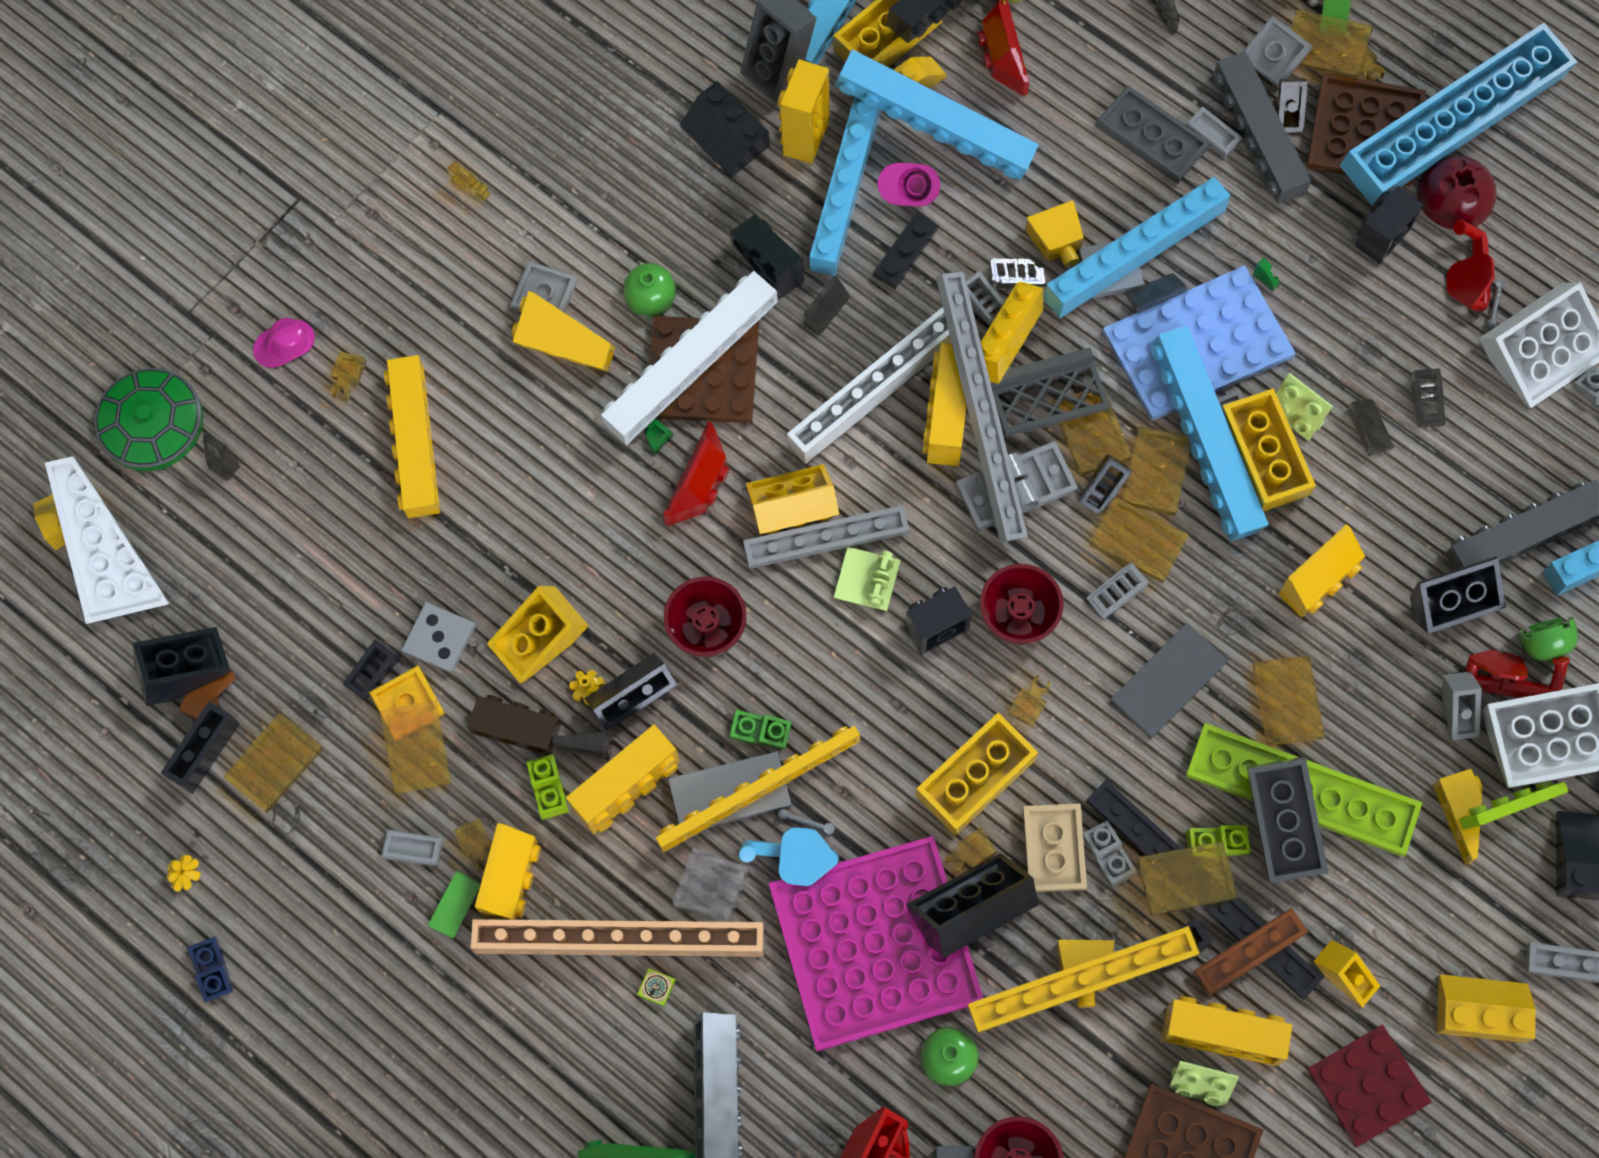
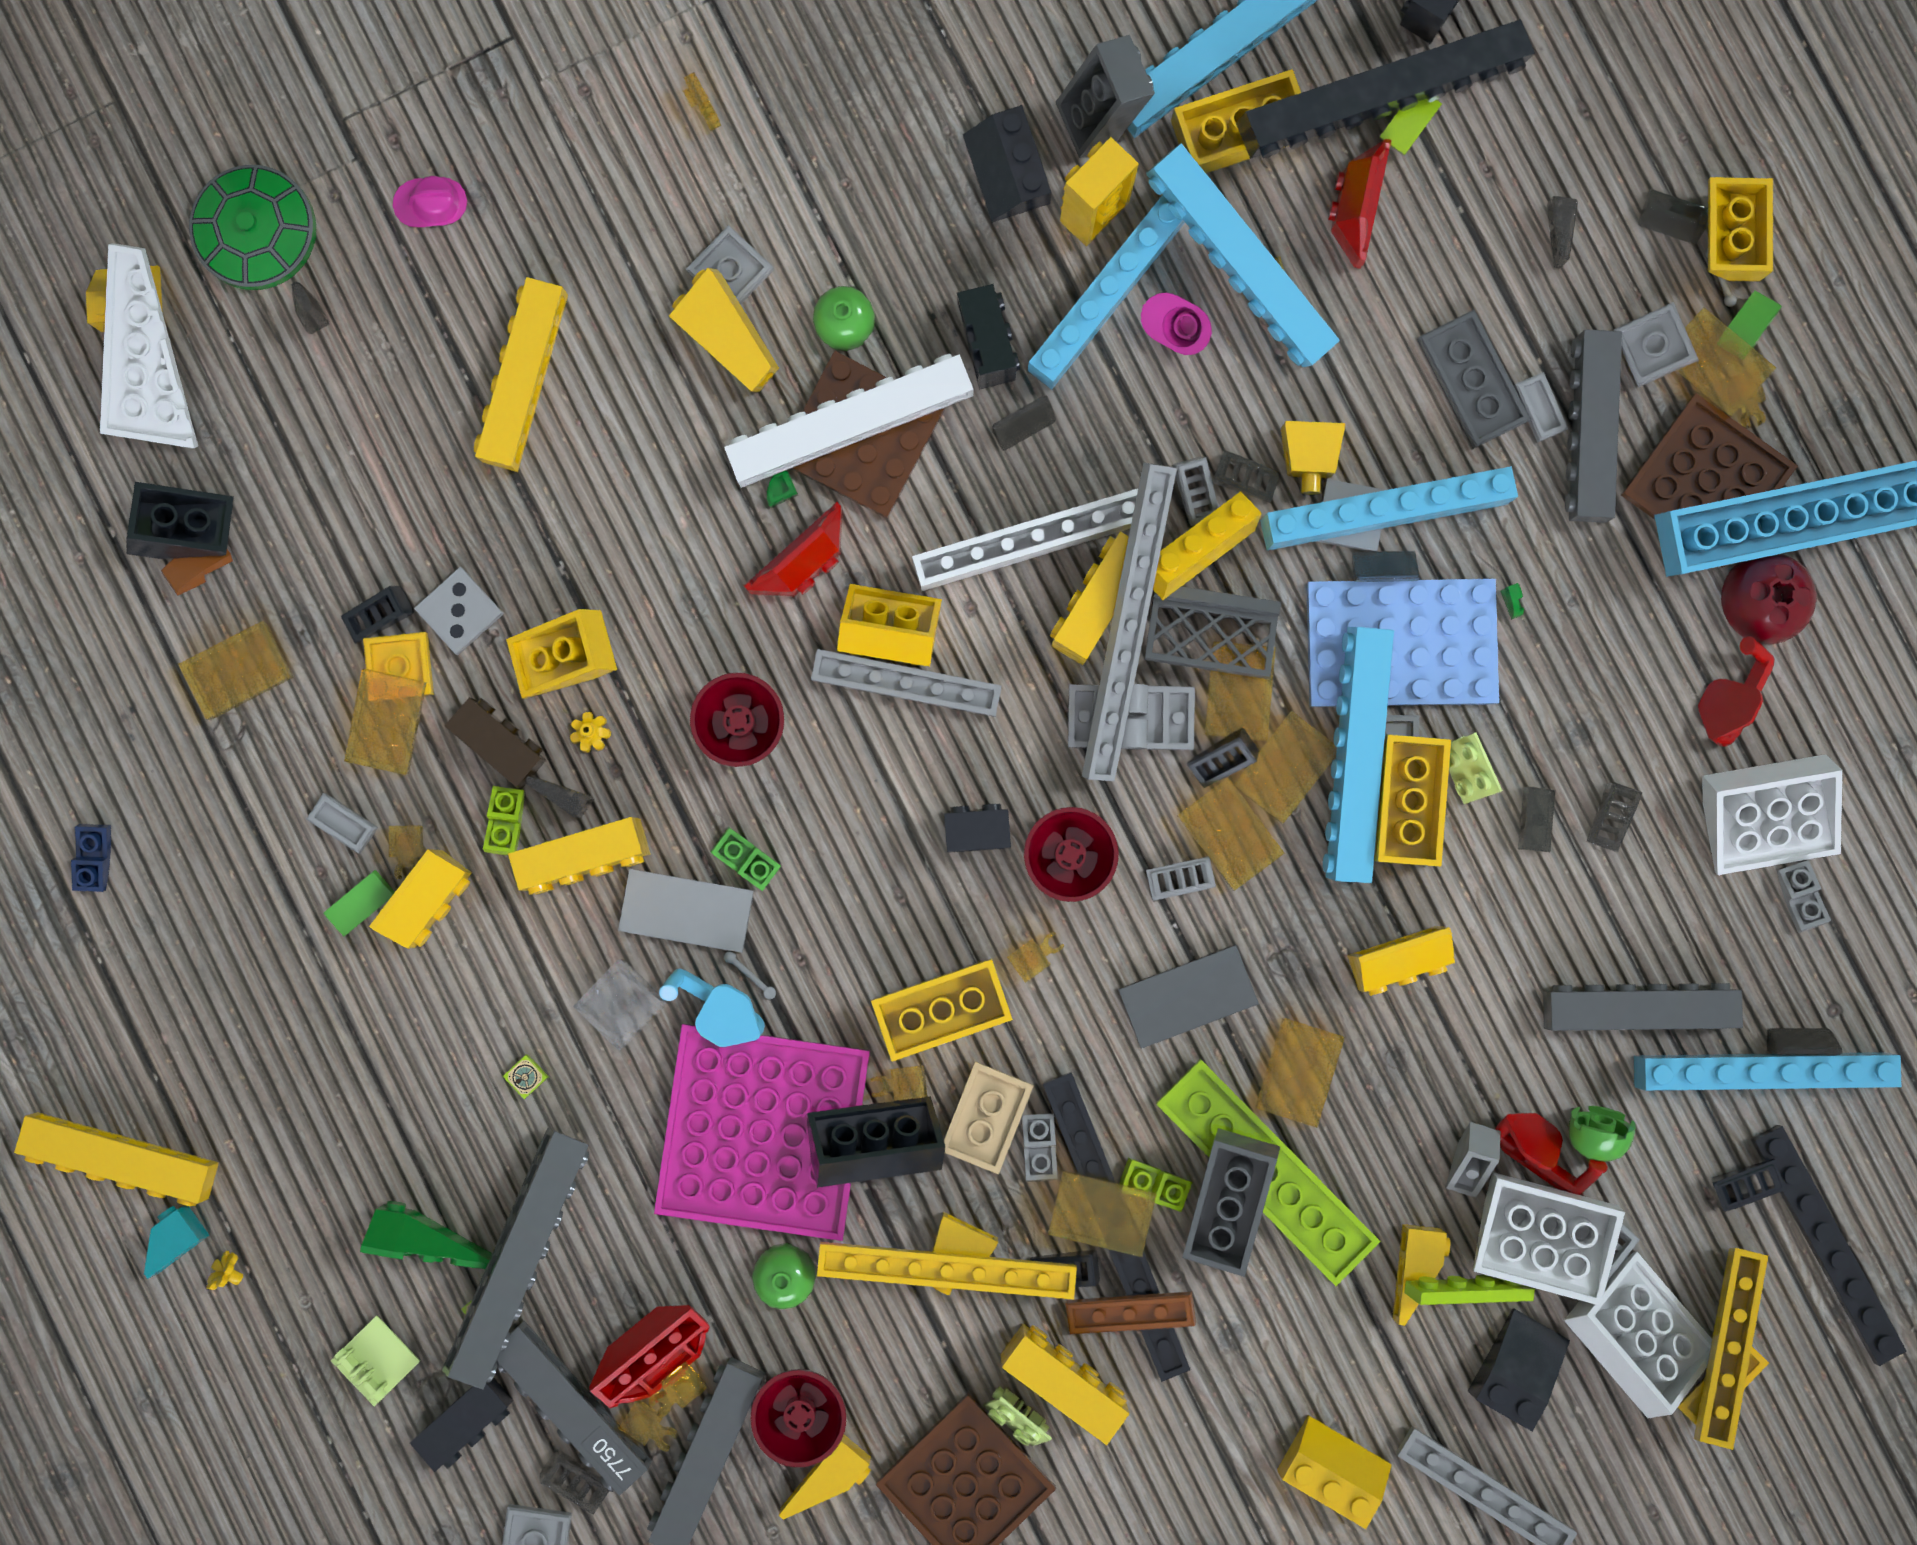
camera: 20 degrees right, 15 degrees up
black brick [161,702,240,794] -> none
yellow plant [166,855,201,892] -> none
clear yellow plate [331,351,367,401] -> none
light nougat brick [471,919,764,957] -> none
black brick [584,653,677,731] -> none
yellow plate [655,725,860,853] -> none
yellowish green hinge [834,547,901,611] -> none
black plate [873,212,939,290] -> none
yellow slope [893,57,947,89] -> none
slope [1274,78,1308,132] -> none
dark red plate [1307,1024,1432,1148] -> none
yellow slope [1314,940,1380,1008] -> none
black brick [1355,186,1424,264] -> none
black slope [1410,556,1506,634] -> none
light grey hinge [1486,279,1506,329] -> none

